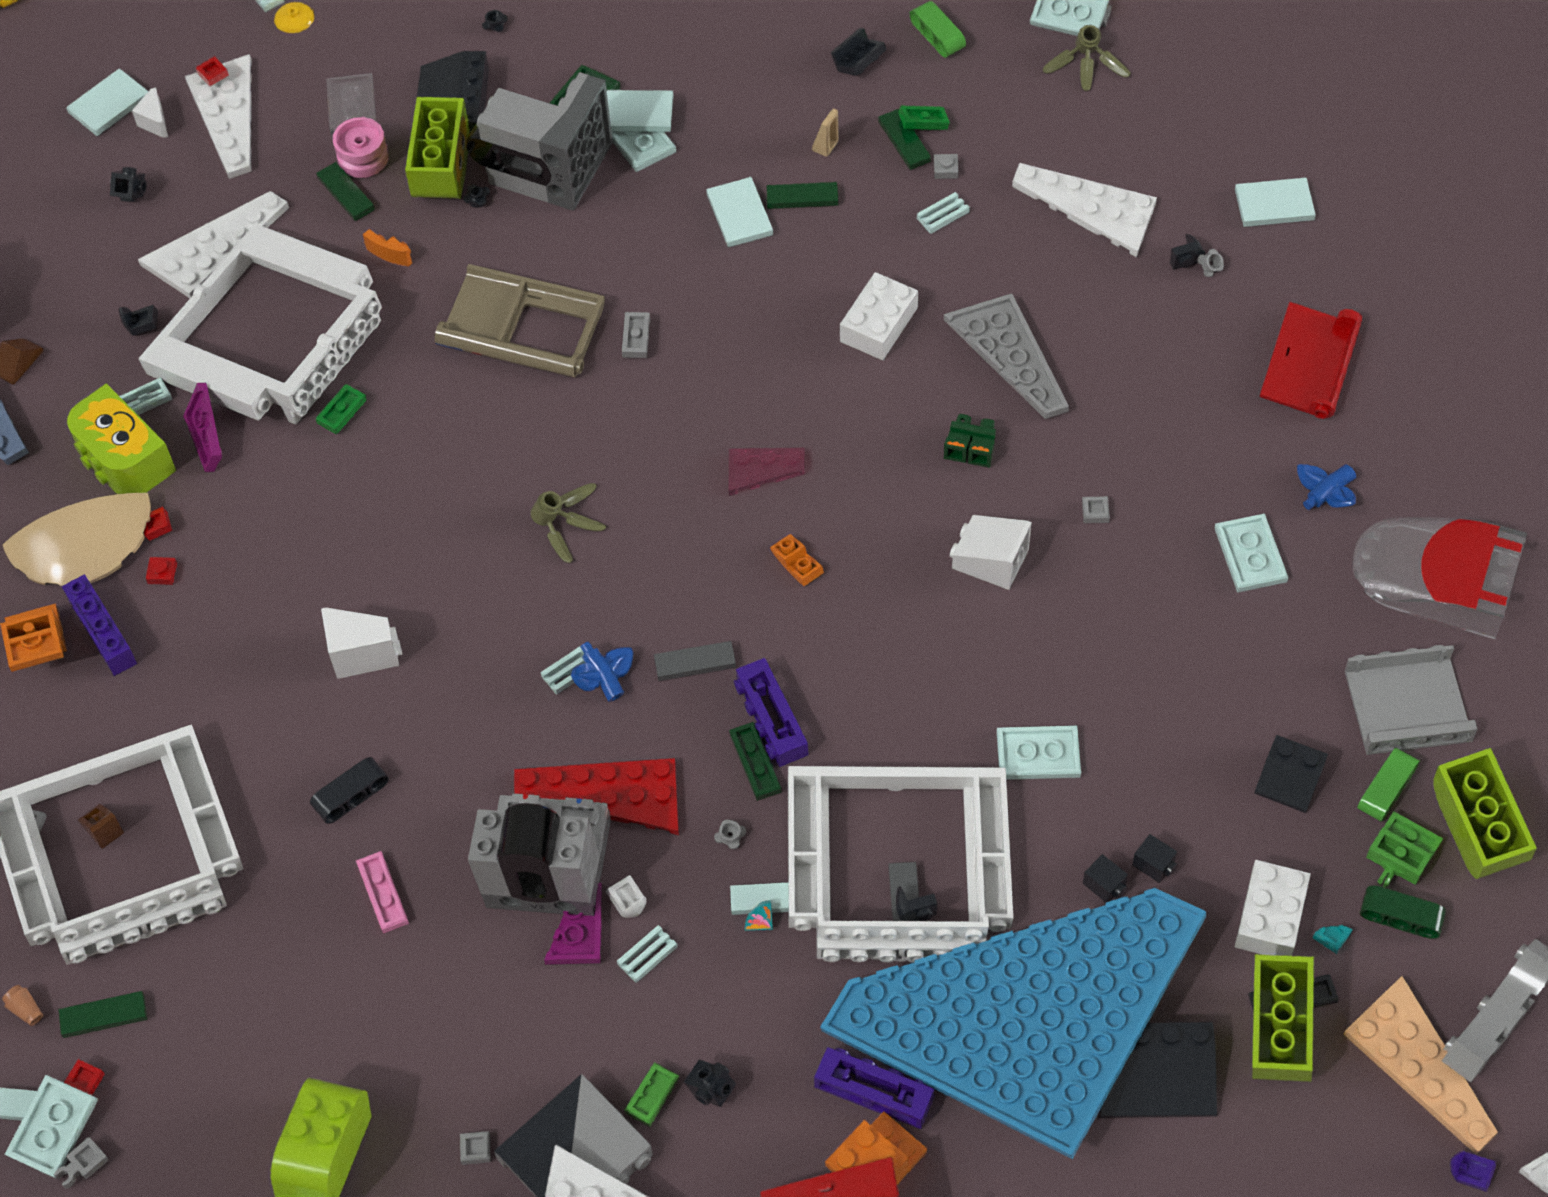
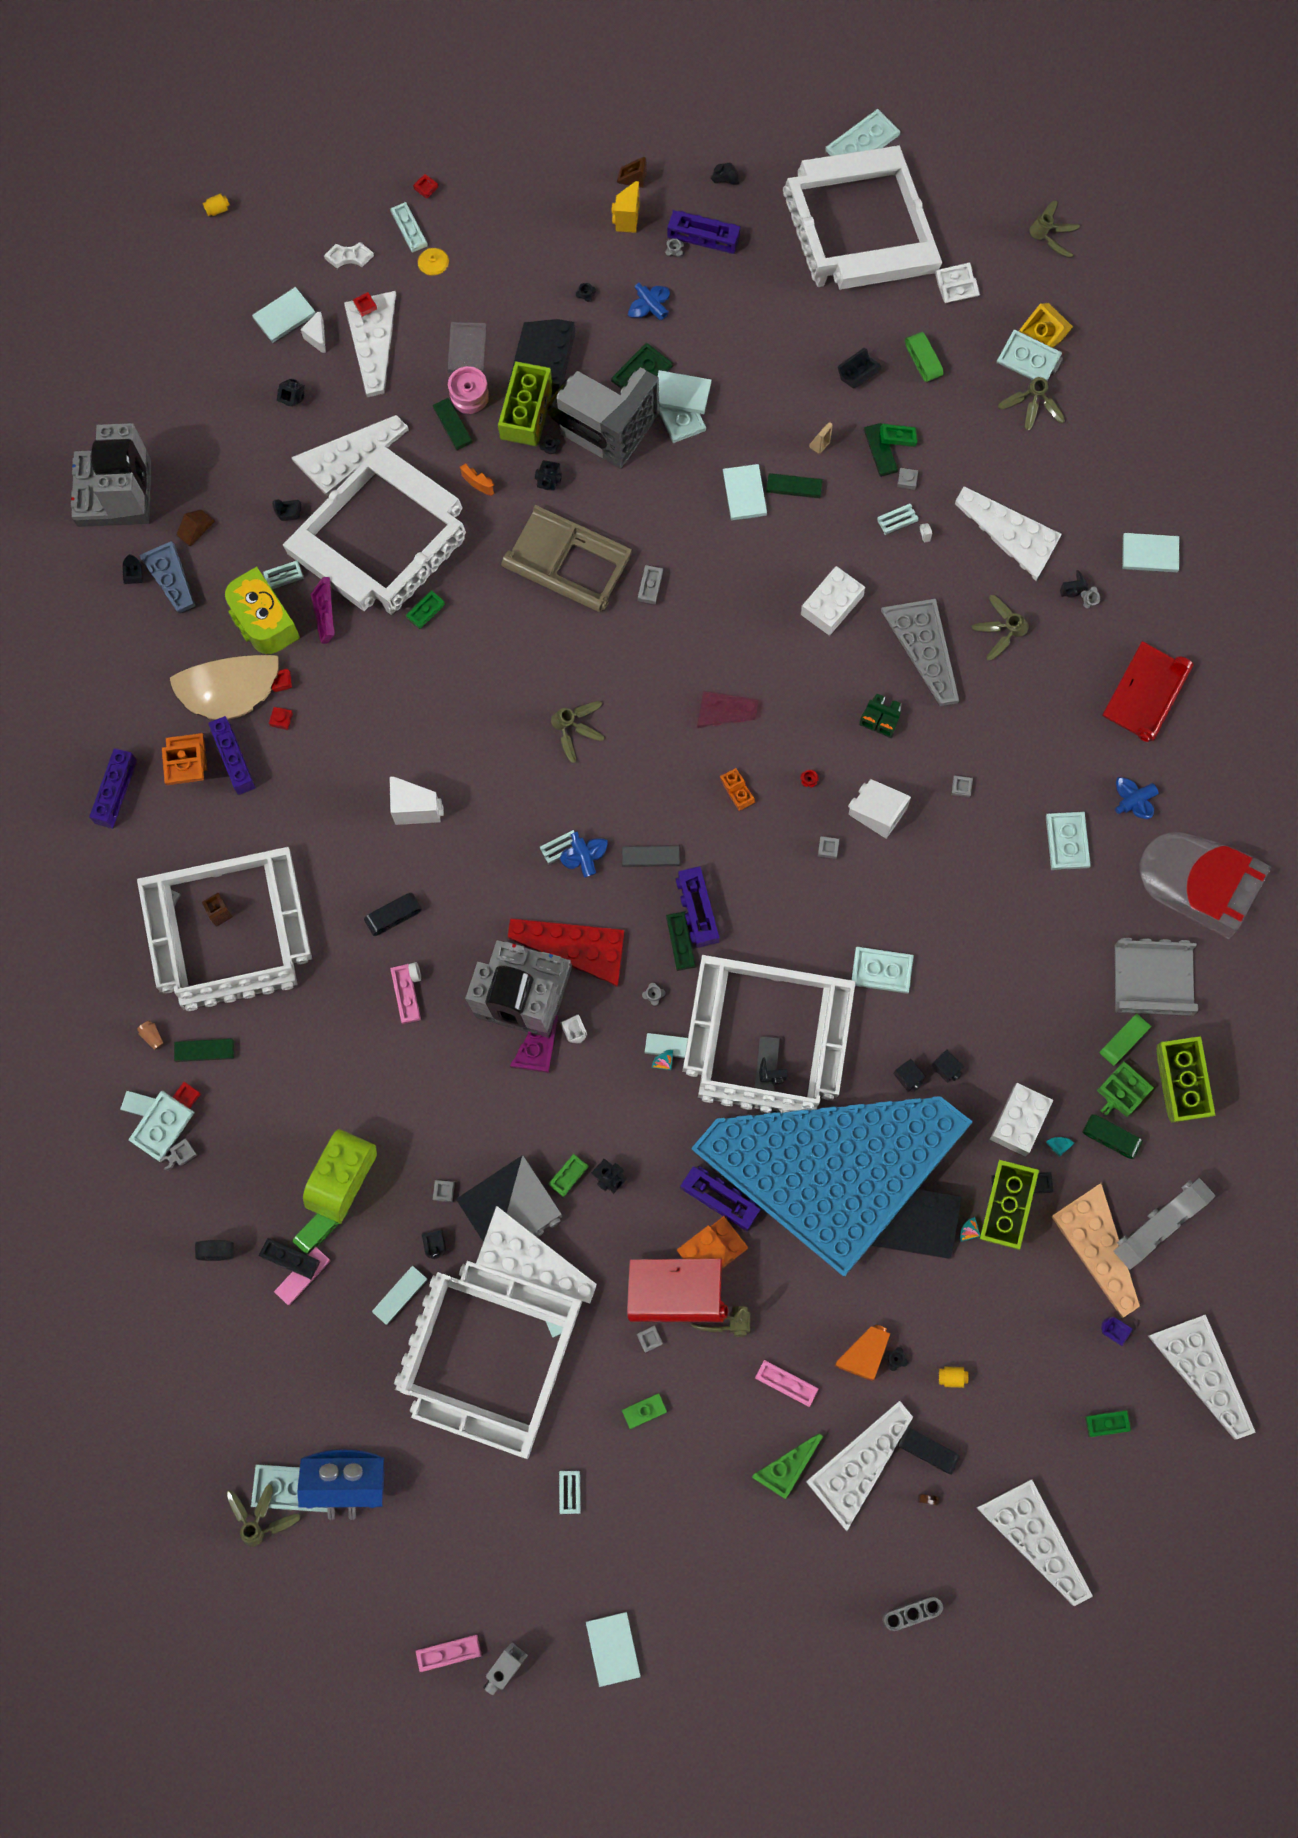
camera: 10 degrees right, 15 degrees up
light aqua tile [617,925,677,983] -> none
black slope [1254,735,1328,813] -> none
none -> white tile [324,242,374,269]
none -> white tile [408,962,421,982]
none -> black brick [535,460,562,491]
none -> blue plant [628,283,670,320]
none -> red plate [800,770,819,788]
none -> light grey plate [818,836,839,859]
none -> white tile [919,523,932,542]
none -> tile [960,1217,980,1242]
none -> olive plant [971,595,1029,660]

